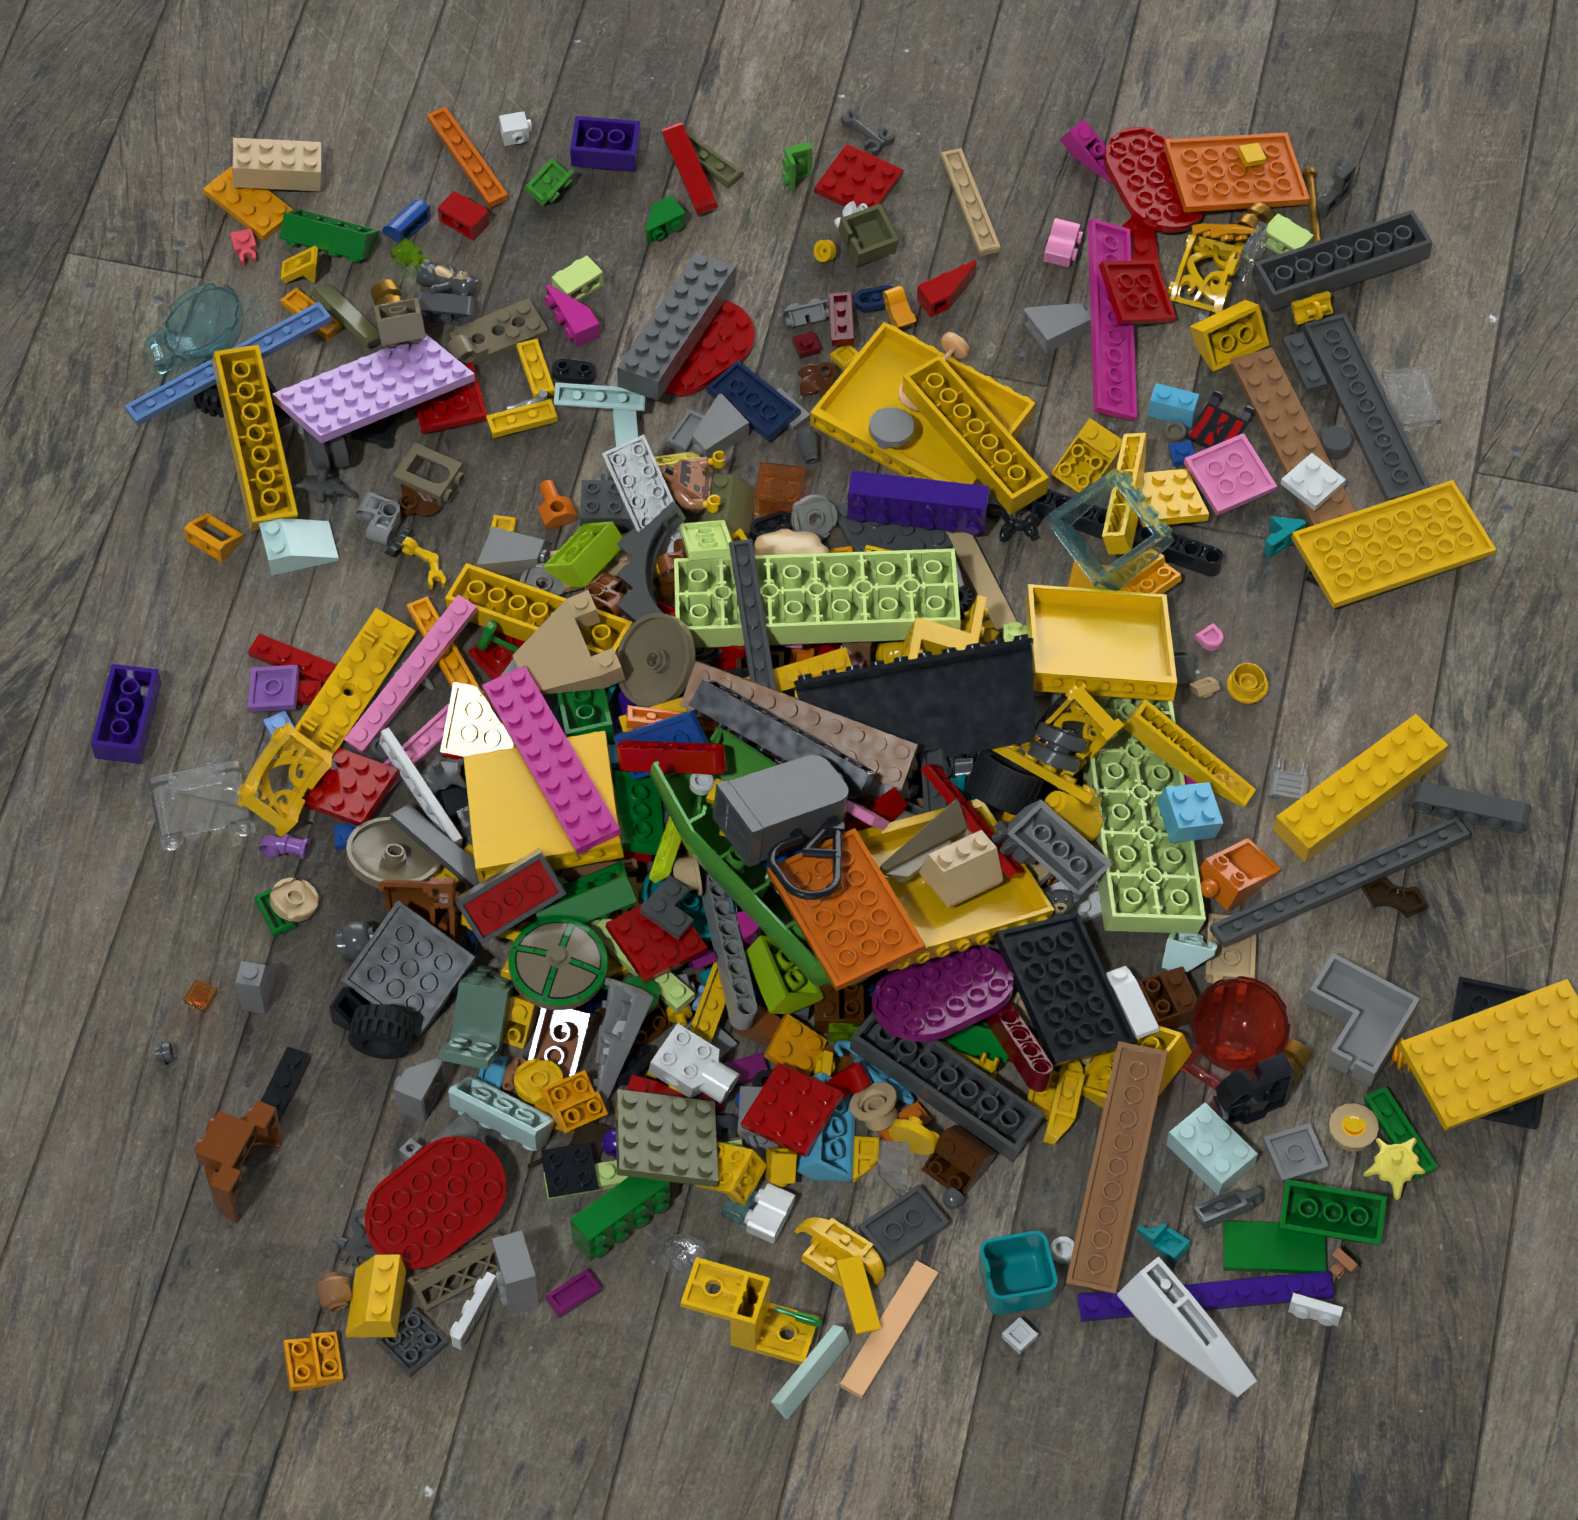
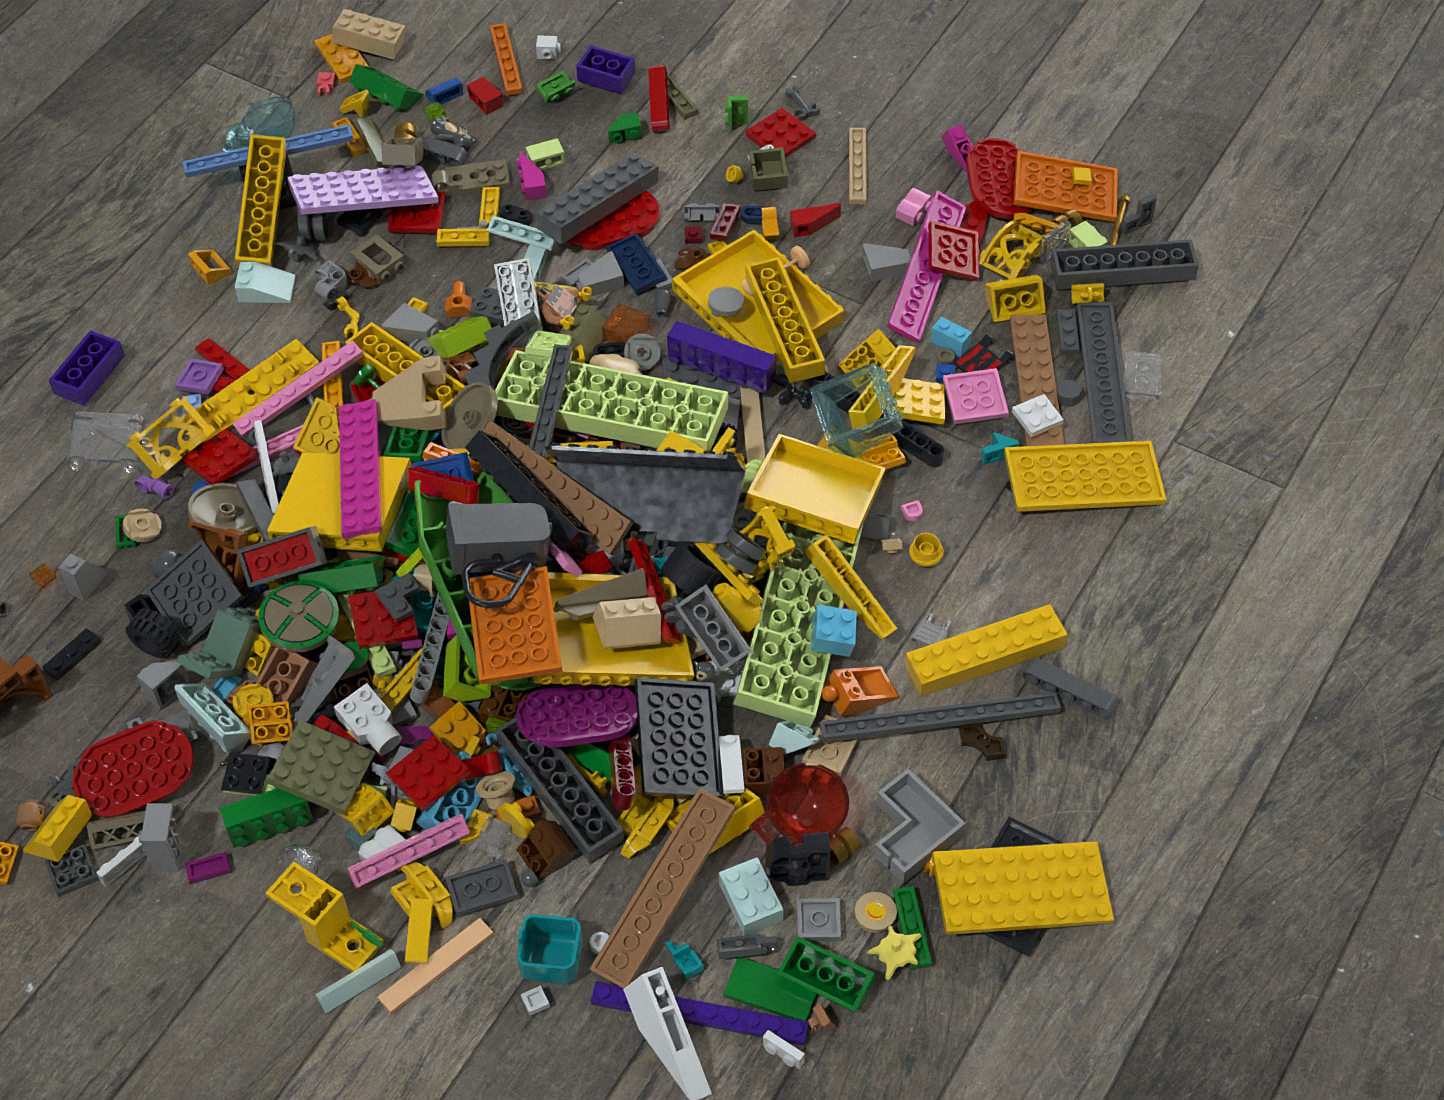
camera: 20 degrees right, 5 degrees down
none -> bright pink tile [347,814,470,888]

